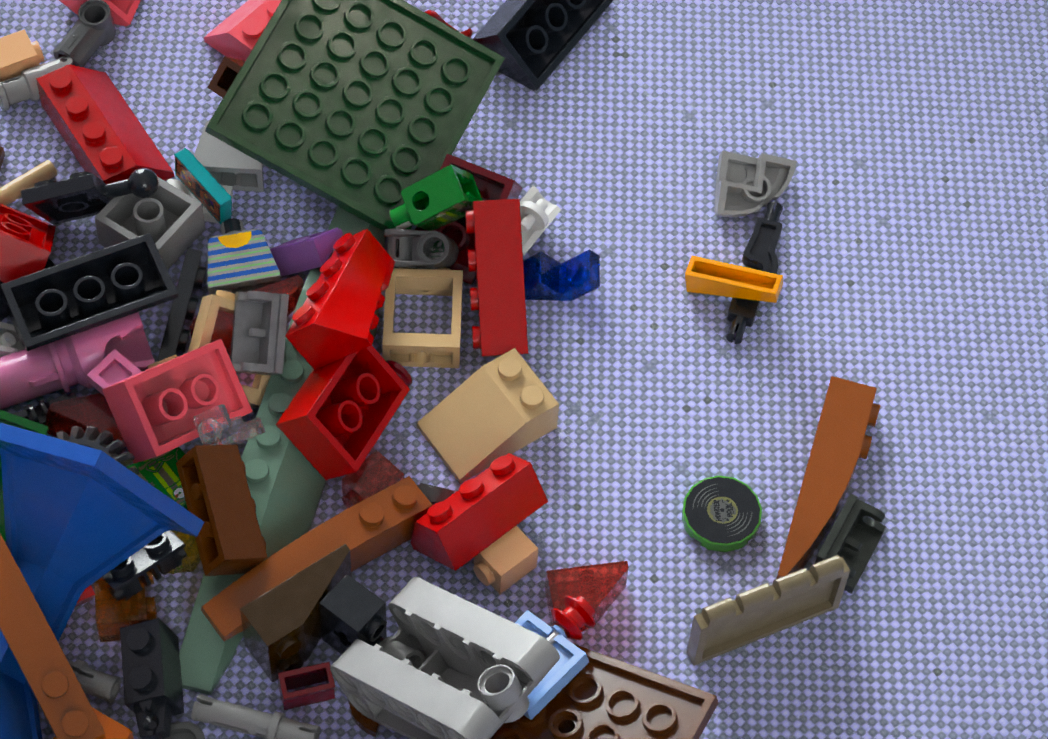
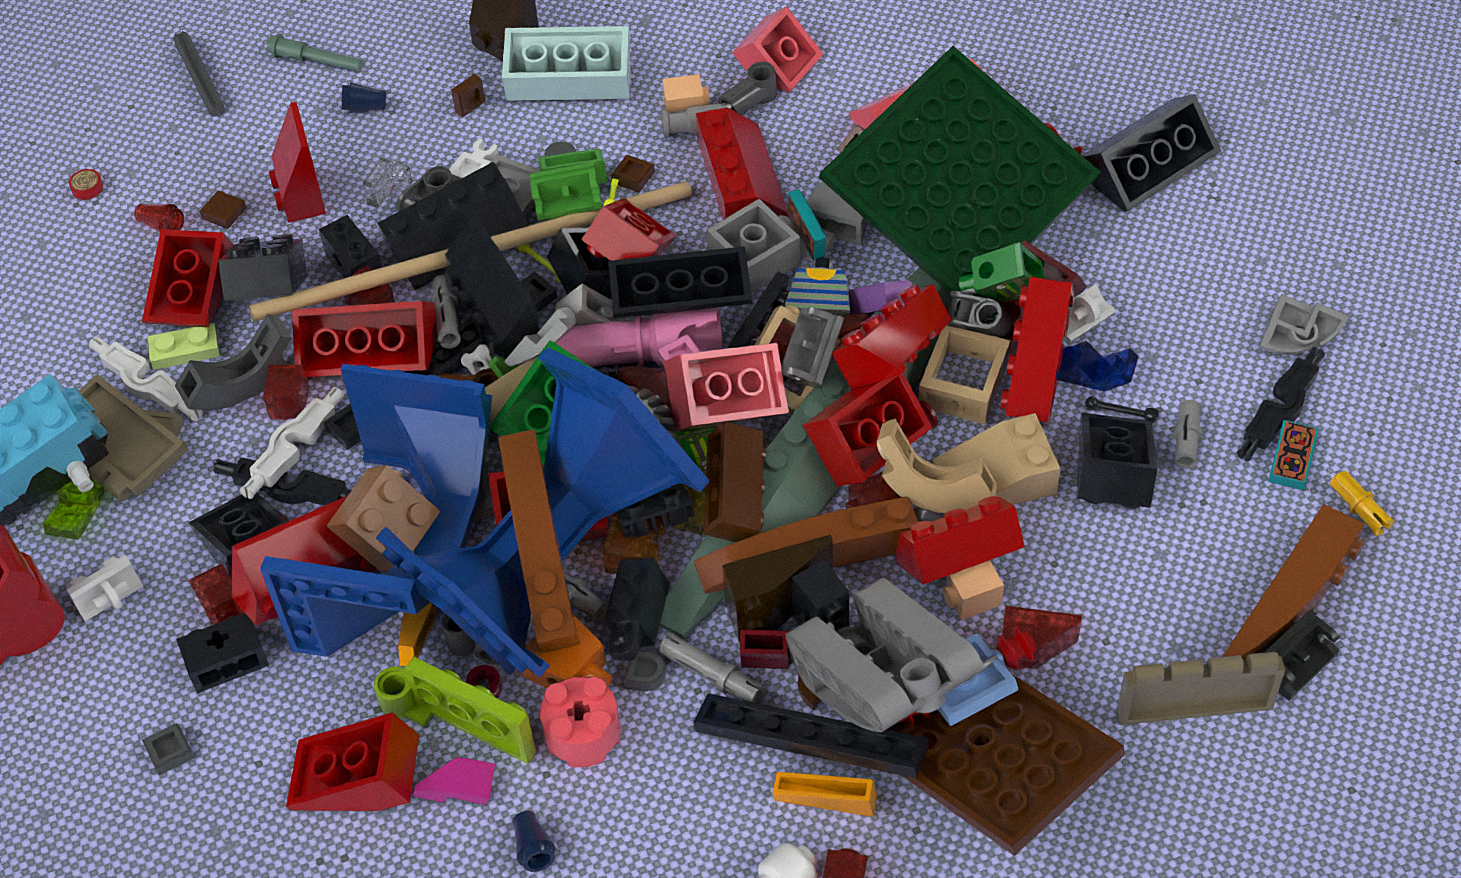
camera: 25 degrees right, 5 degrees down
black plate [21,168,159,225] -> none
clear bracket [193,404,266,445] -> none
black tile [682,476,762,552] -> none
light orange piece [685,256,783,303] -> none
none -> tan arch [877,419,998,513]
none -> black slope [1077,413,1158,509]
none -> black hinge [1085,396,1159,423]
none -> light grey pin [1174,400,1203,469]
none -> tile [1268,420,1319,490]
none -> yellow axle [1330,471,1394,536]

